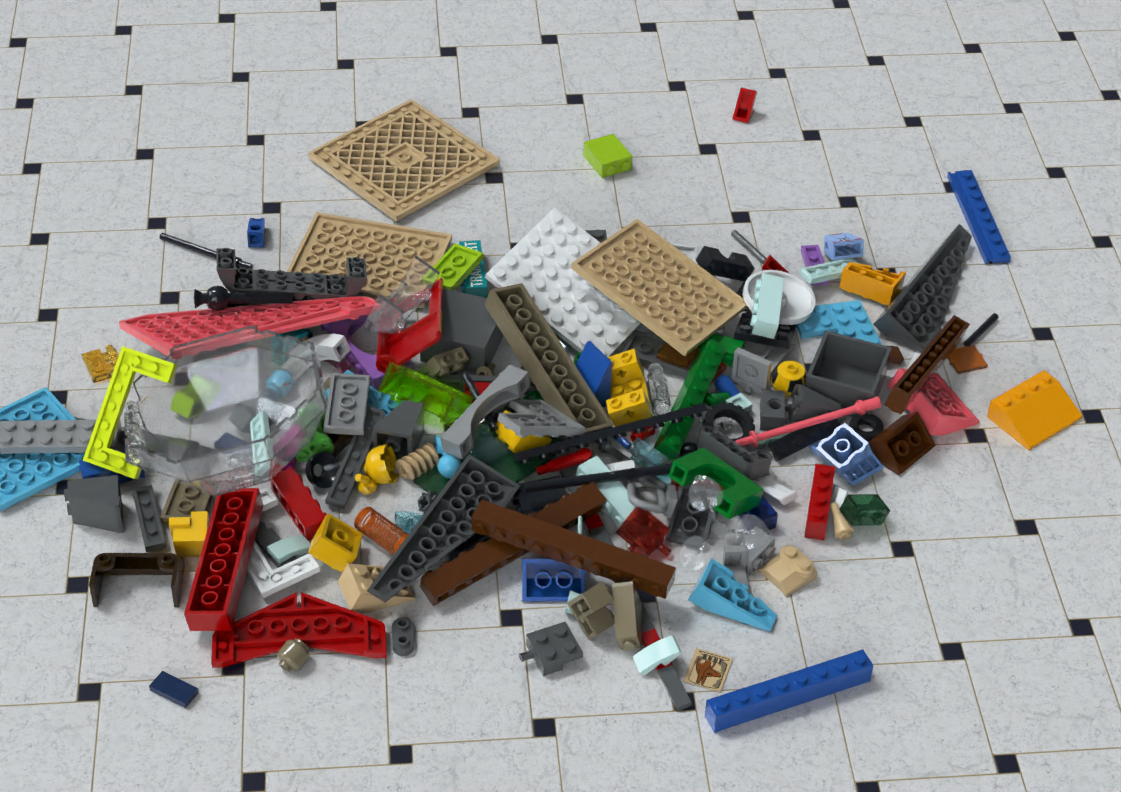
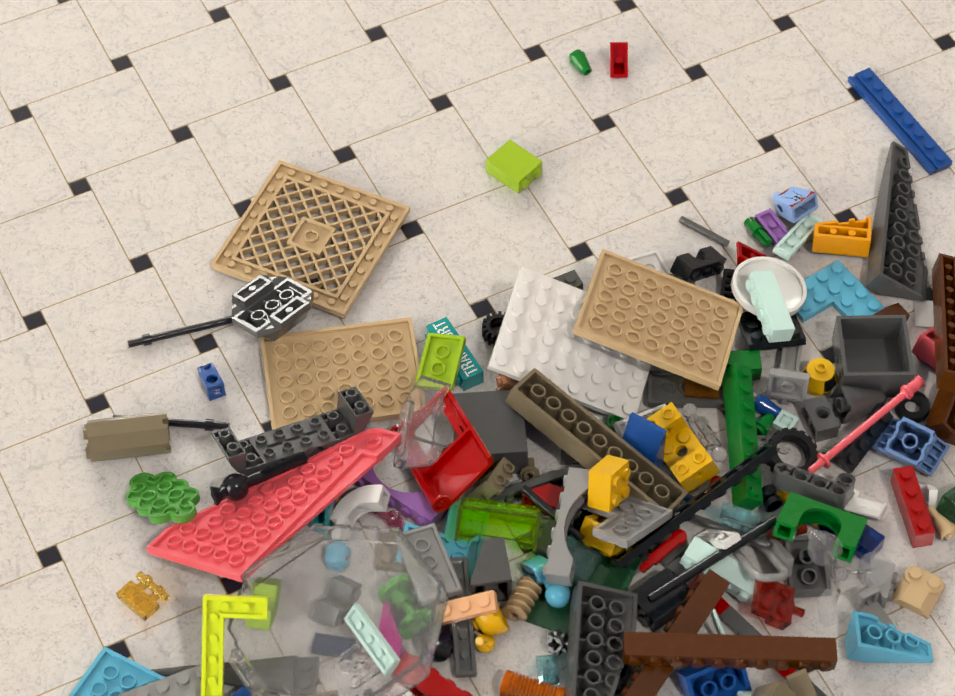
camera: 20 degrees left, 10 degrees up
none -> dark tan brick [83,411,171,462]
none -> bright green plate [126,472,200,524]
none -> black bar [127,316,233,348]
none -> dark grey piece [231,275,314,341]
none -> light nougat plate [435,590,499,625]
none -> green cone [569,49,592,76]
none -> yellow brick [588,455,631,513]
none -> green axle [744,217,772,247]

